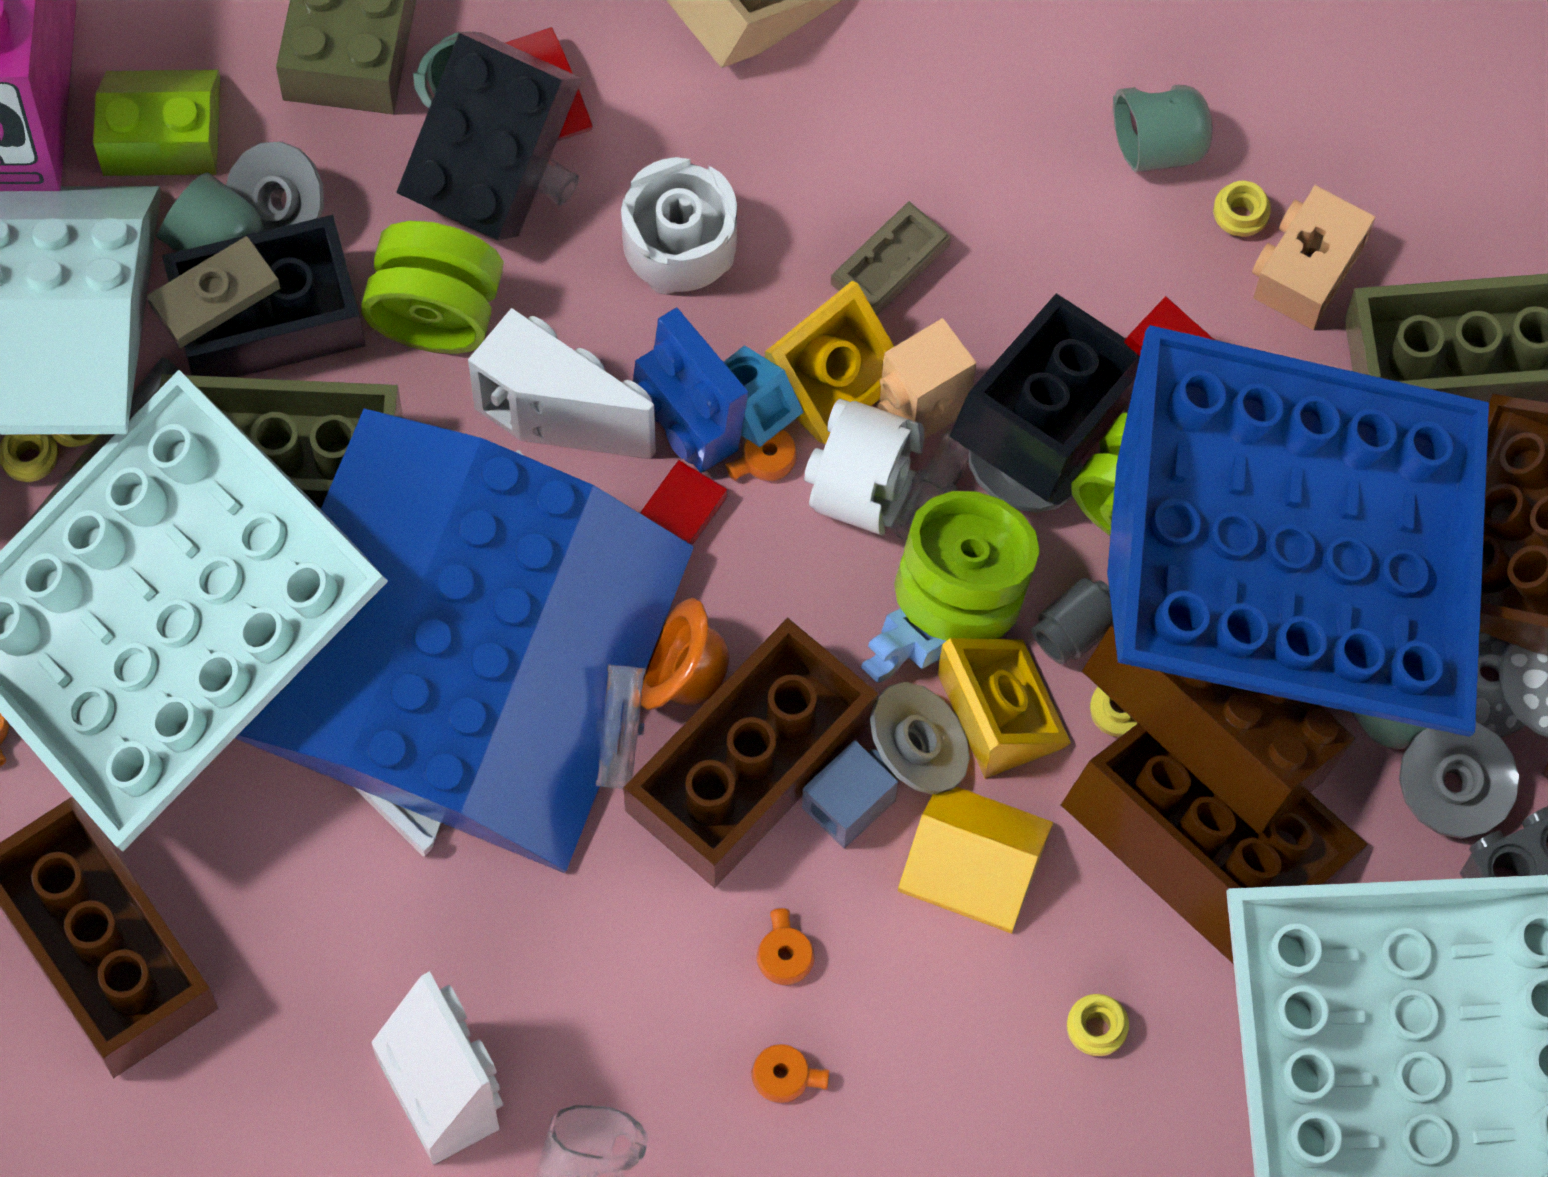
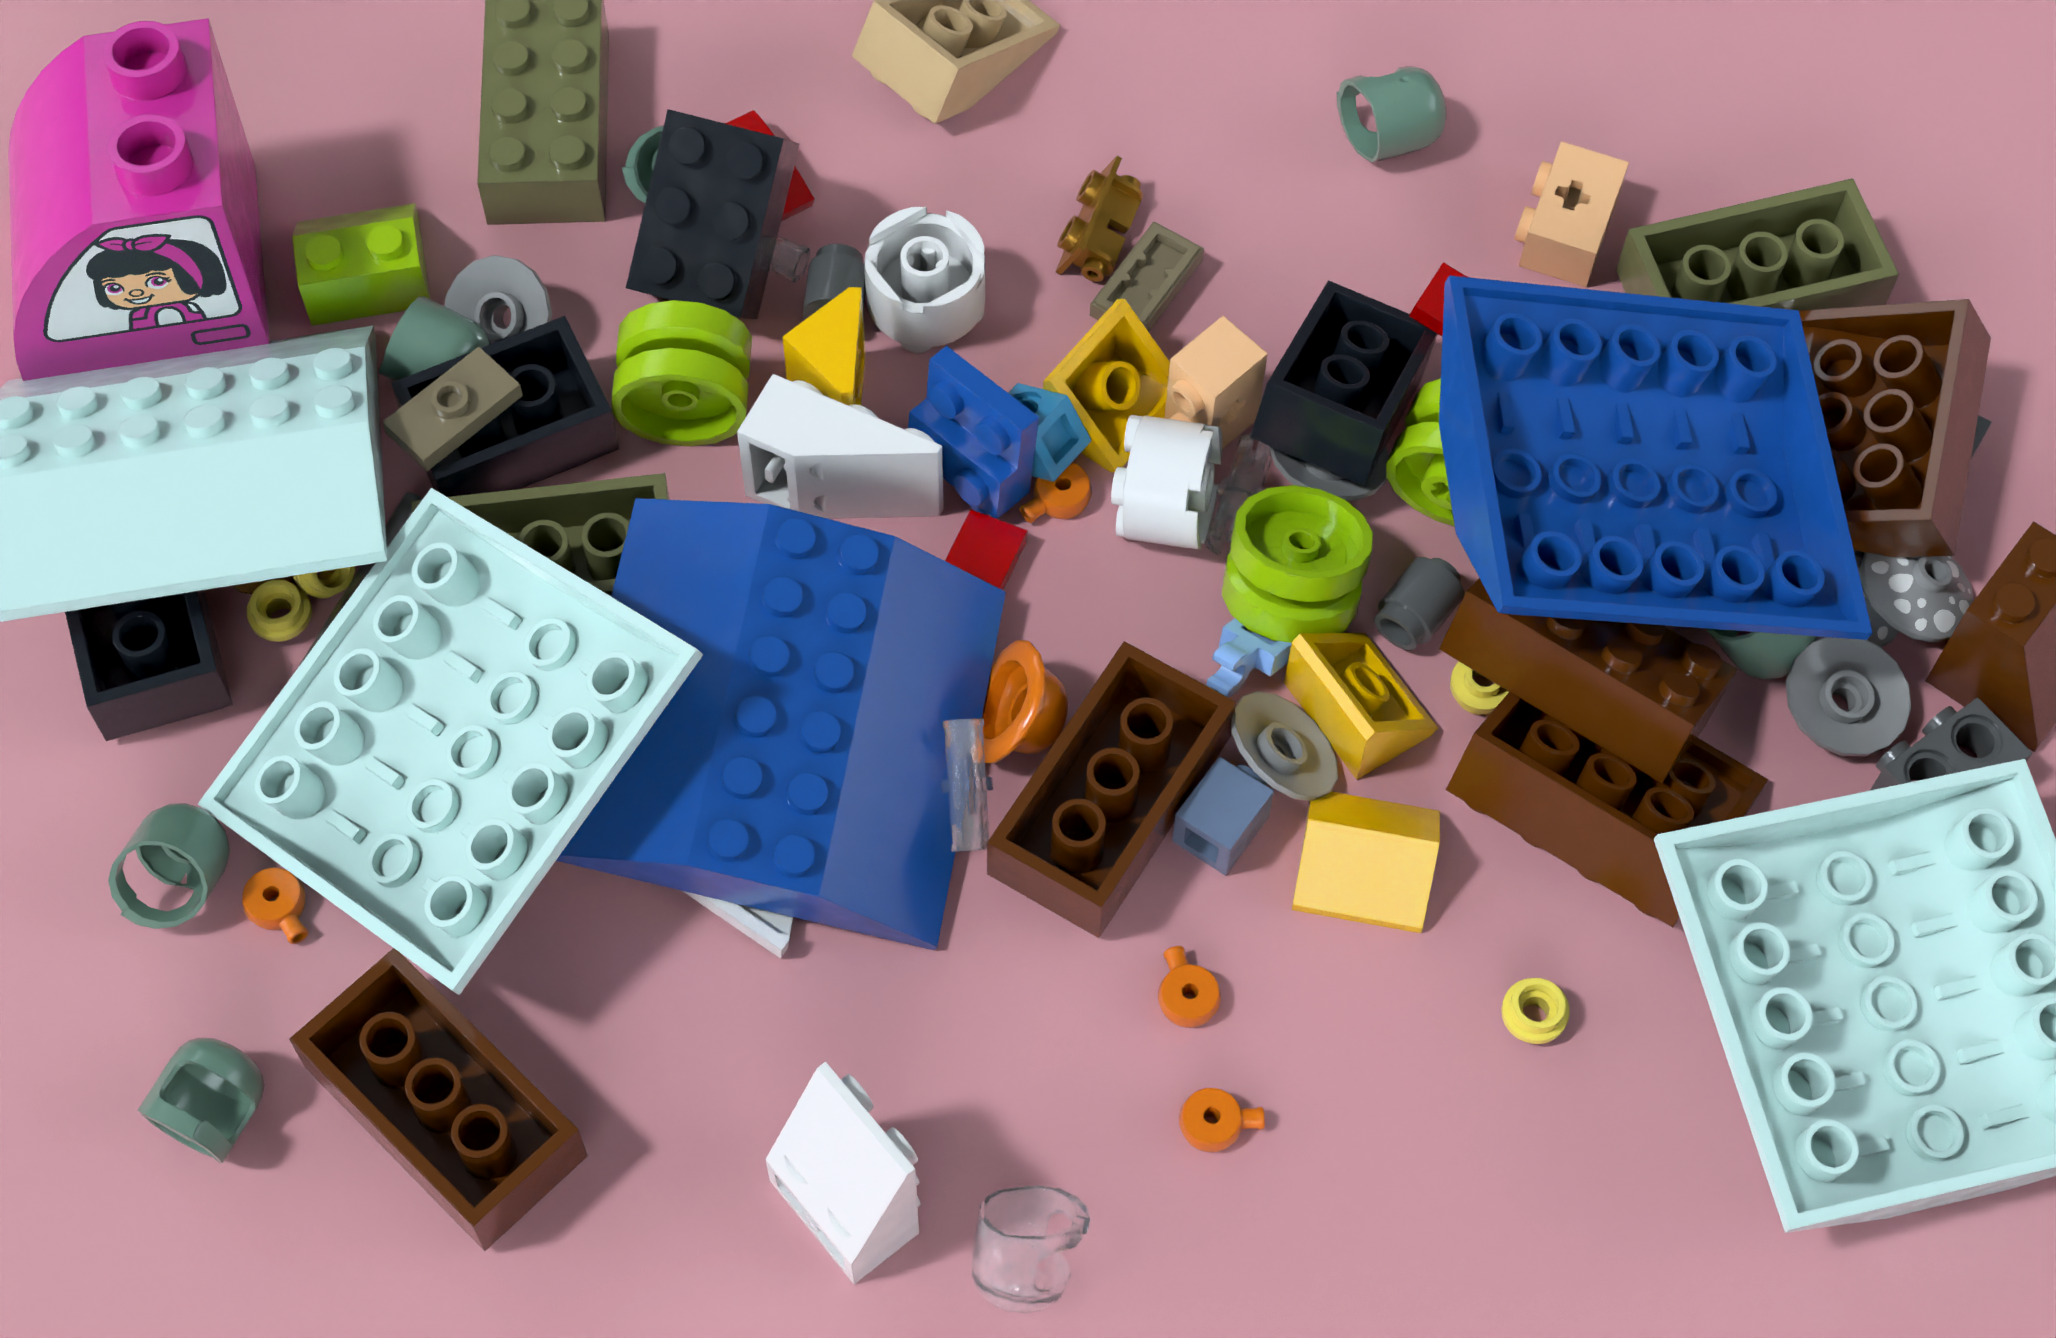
camera: 10 degrees left, 5 degrees down
light yellow plate [1213,180,1271,237] -> none
none -> yellow slope [782,287,866,406]
none -> dark grey brick [803,244,866,320]
none -> pearl gold hinge [1055,156,1143,282]

